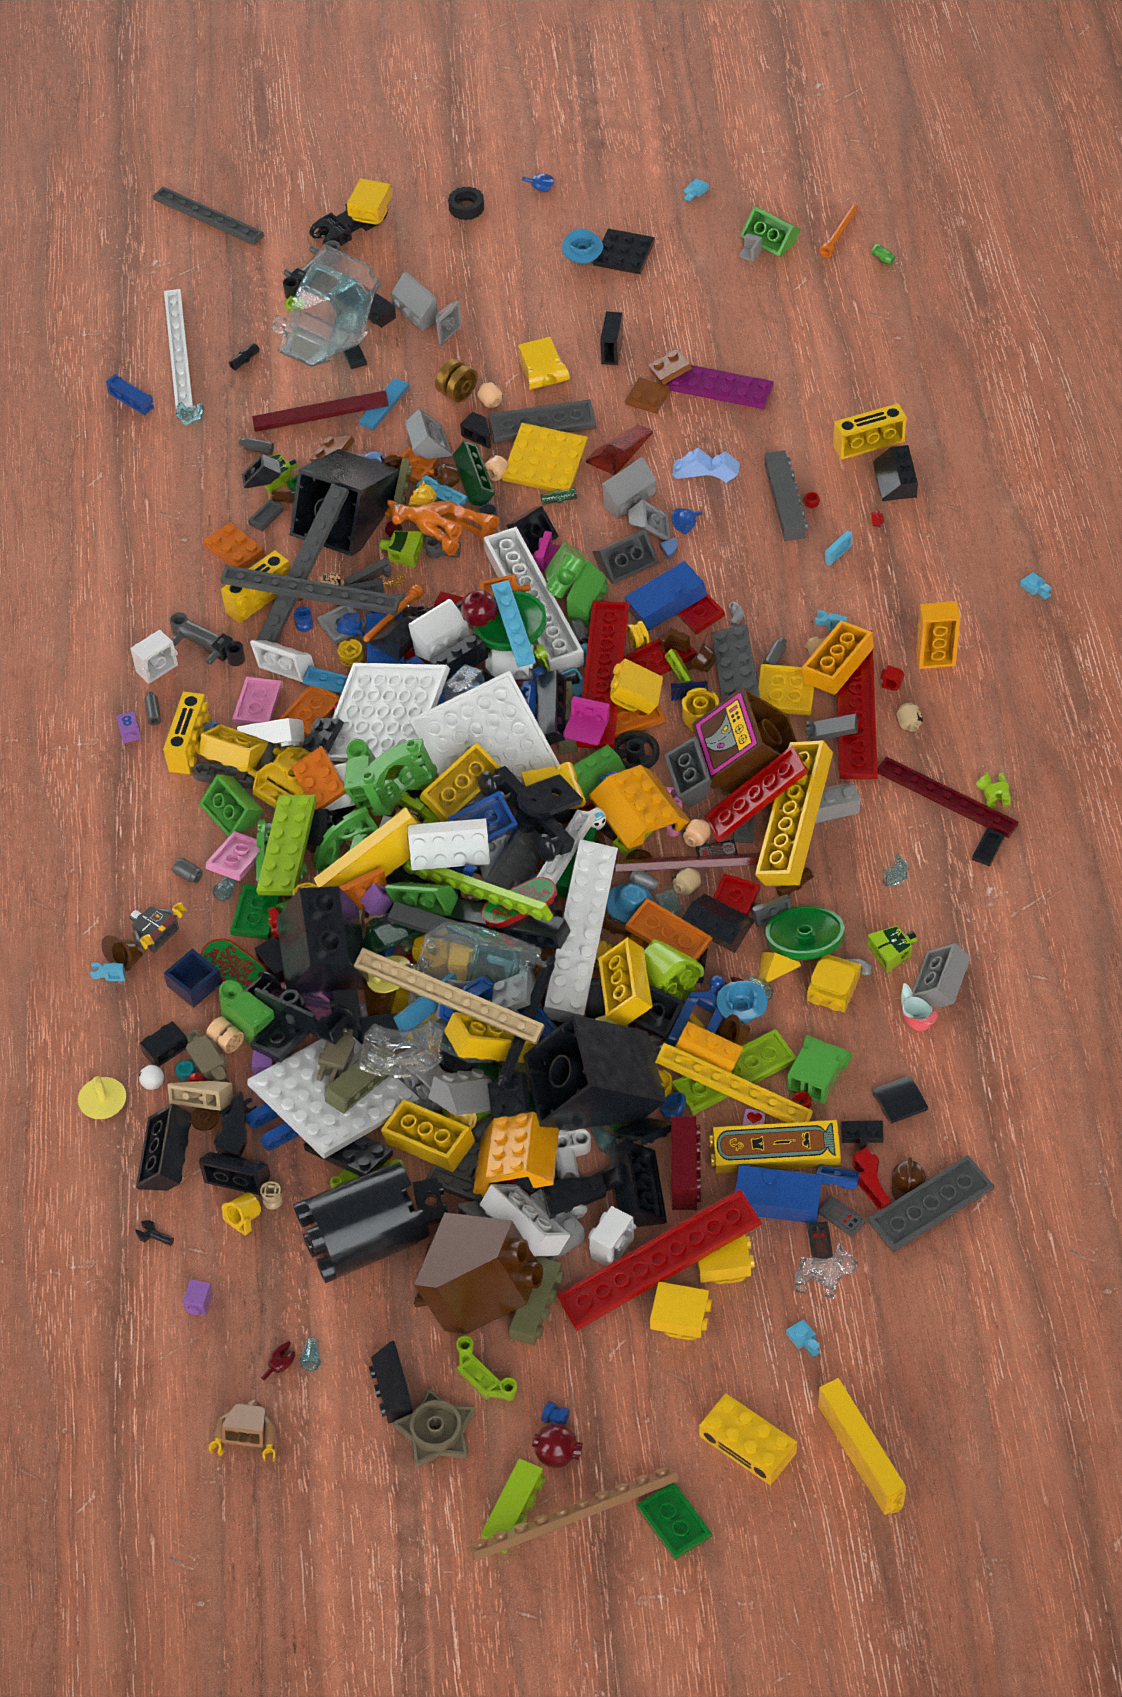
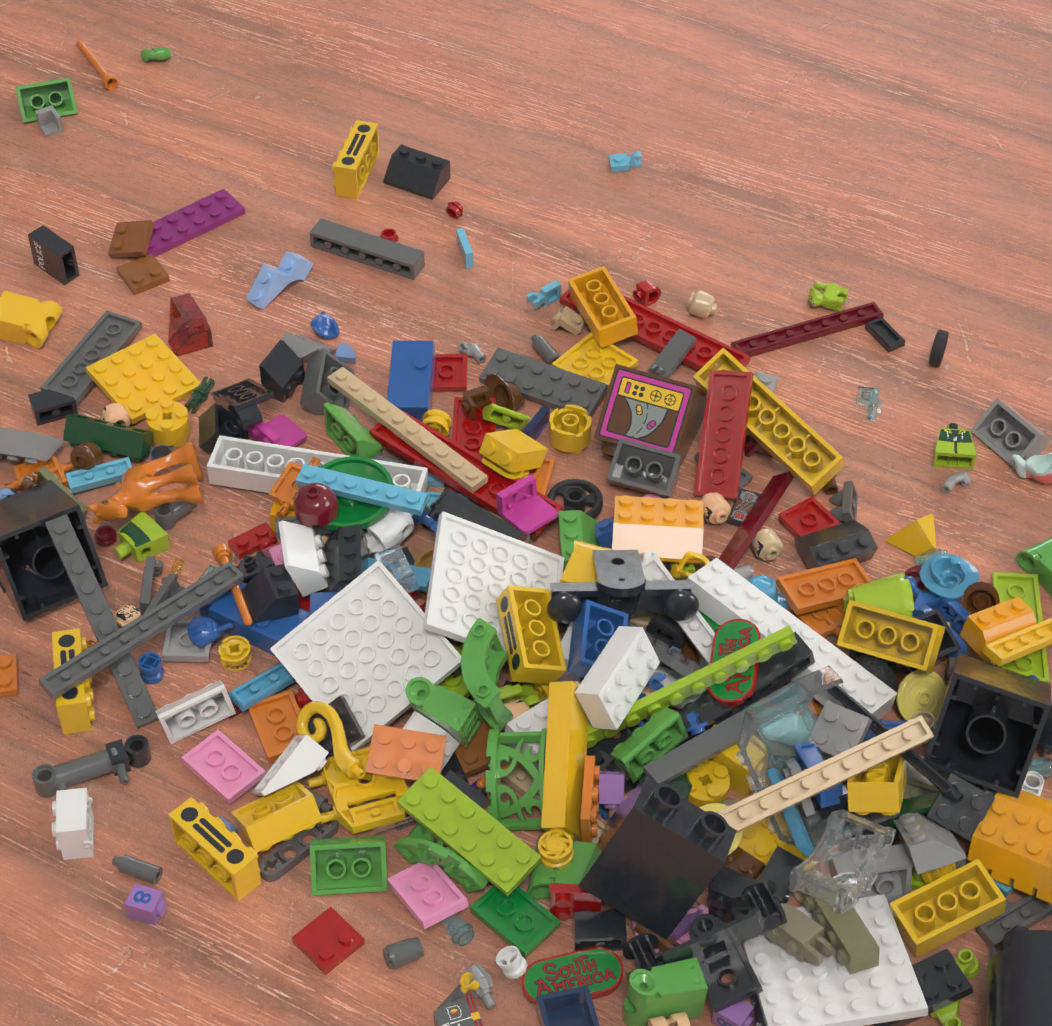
camera: 60 degrees left, 5 degrees down
yellow hair [407,481,437,507] -> none
light nougat head [478,382,503,408] -> none
bright green piece [545,541,586,598] -> none
light grey slope [603,457,657,519] -> none
clear light blue bracket [655,888,683,916] -> none
green dish [765,906,845,960] -> none
yellow brick [807,954,861,1013] -> none
light orange brick [916,601,960,669] -> none
none -> yellow brick [145,398,191,448]
none -> black hinge [212,378,274,430]
none -> black slope [259,340,305,403]
none -> red plate [292,907,365,975]
none -> yellow plant [296,701,366,779]
none -> tan plate [327,367,488,493]
none -> light grey piece [465,963,496,1010]
none -> white wheel [496,946,528,979]
none -> yellow piece [670,551,710,579]
none -> blue plate [685,711,708,735]
none -> black tyre [929,329,949,367]

